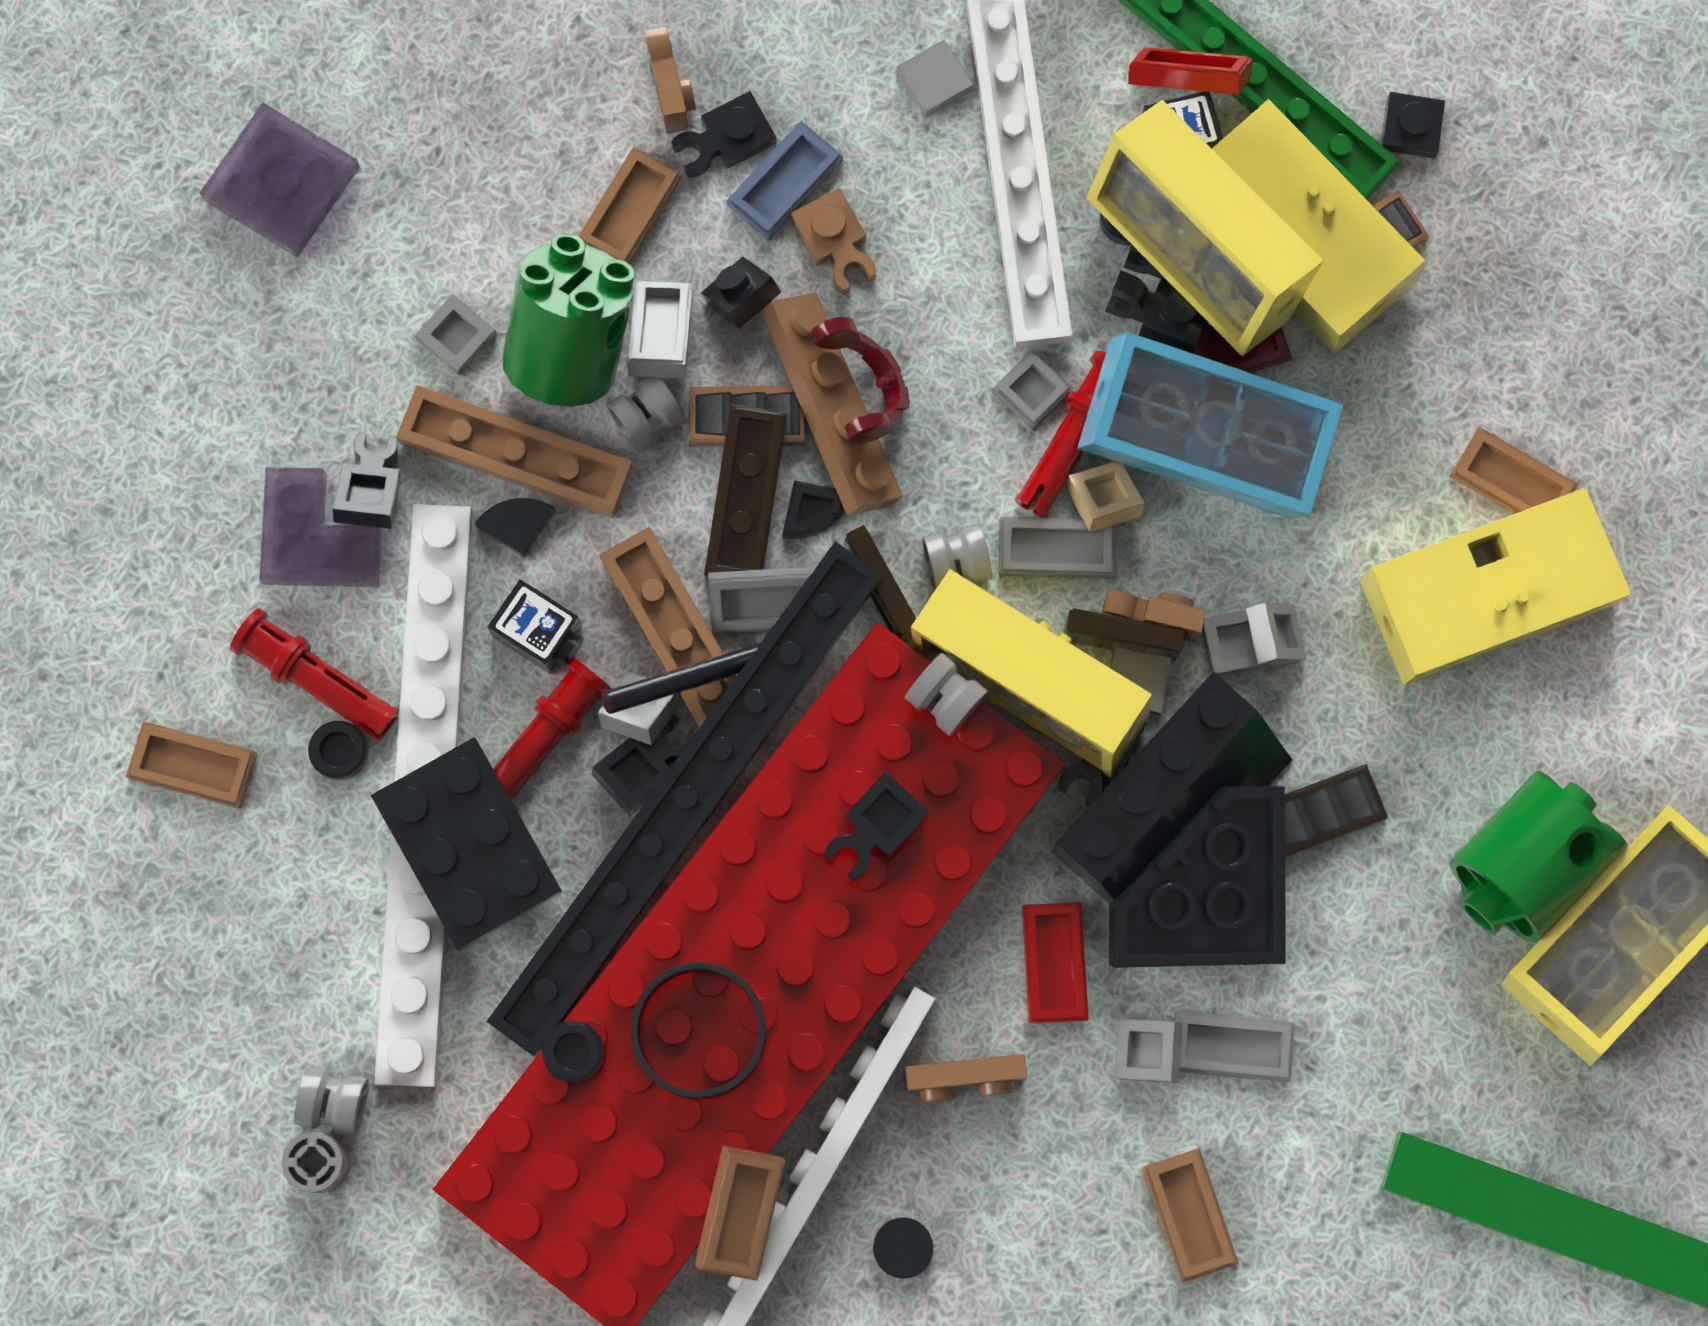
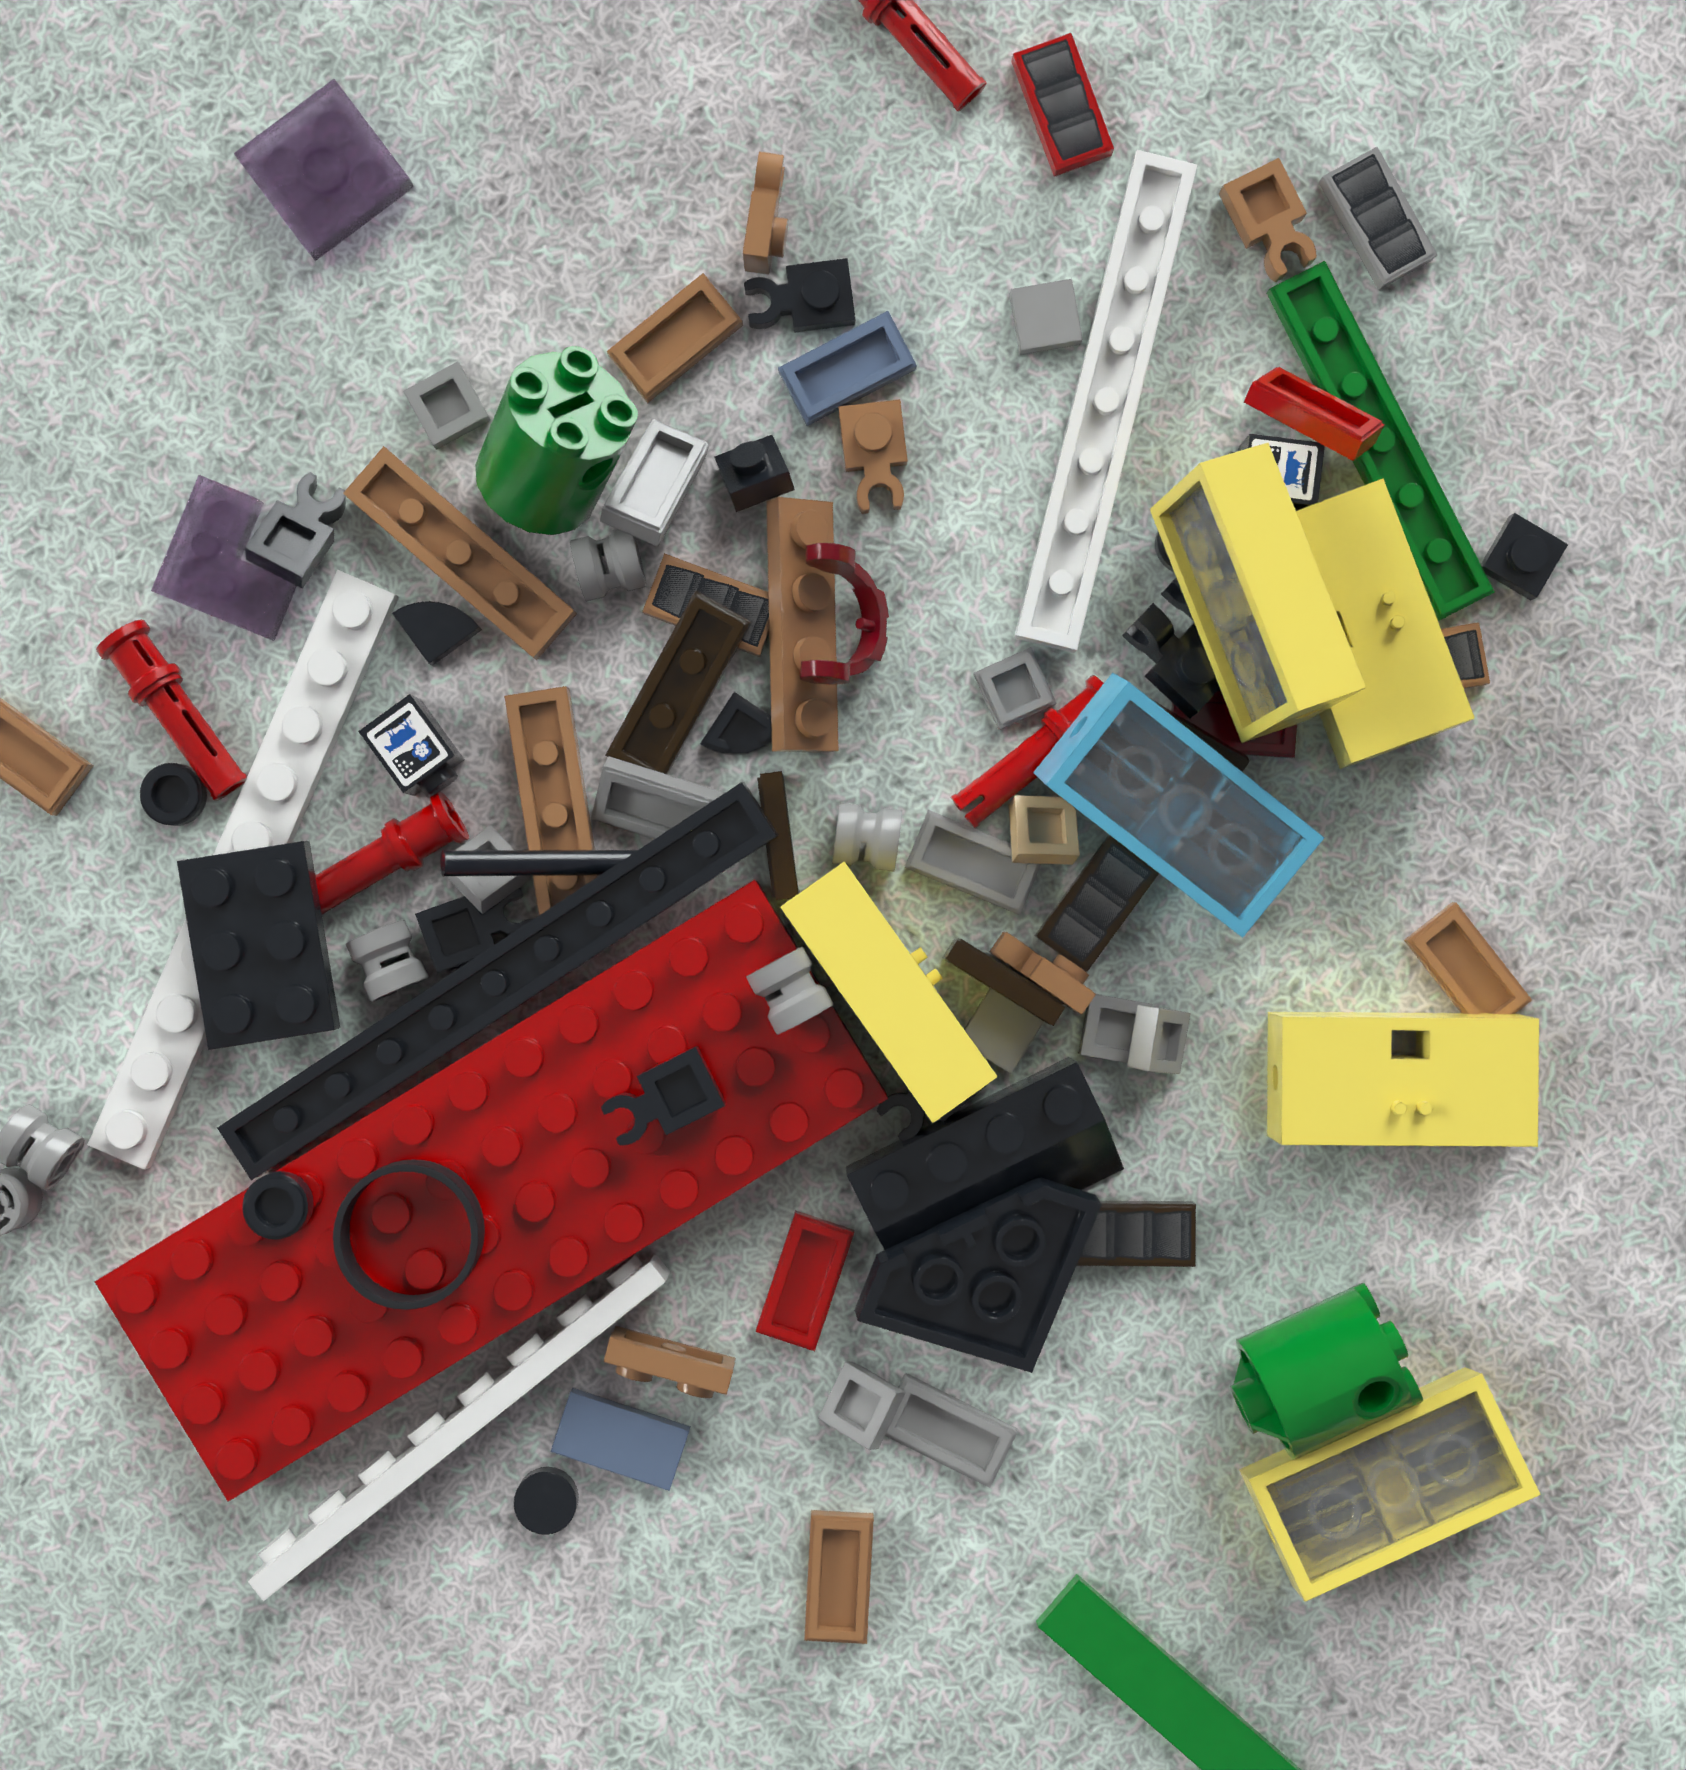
camera: 25 degrees right, 10 degrees up
medium nougat tile [695,1145,786,1281] -> none
none -> light grey wheel [345,920,429,1002]
none -> sand blue tile [550,1387,691,1491]
none -> tile [1034,835,1159,972]

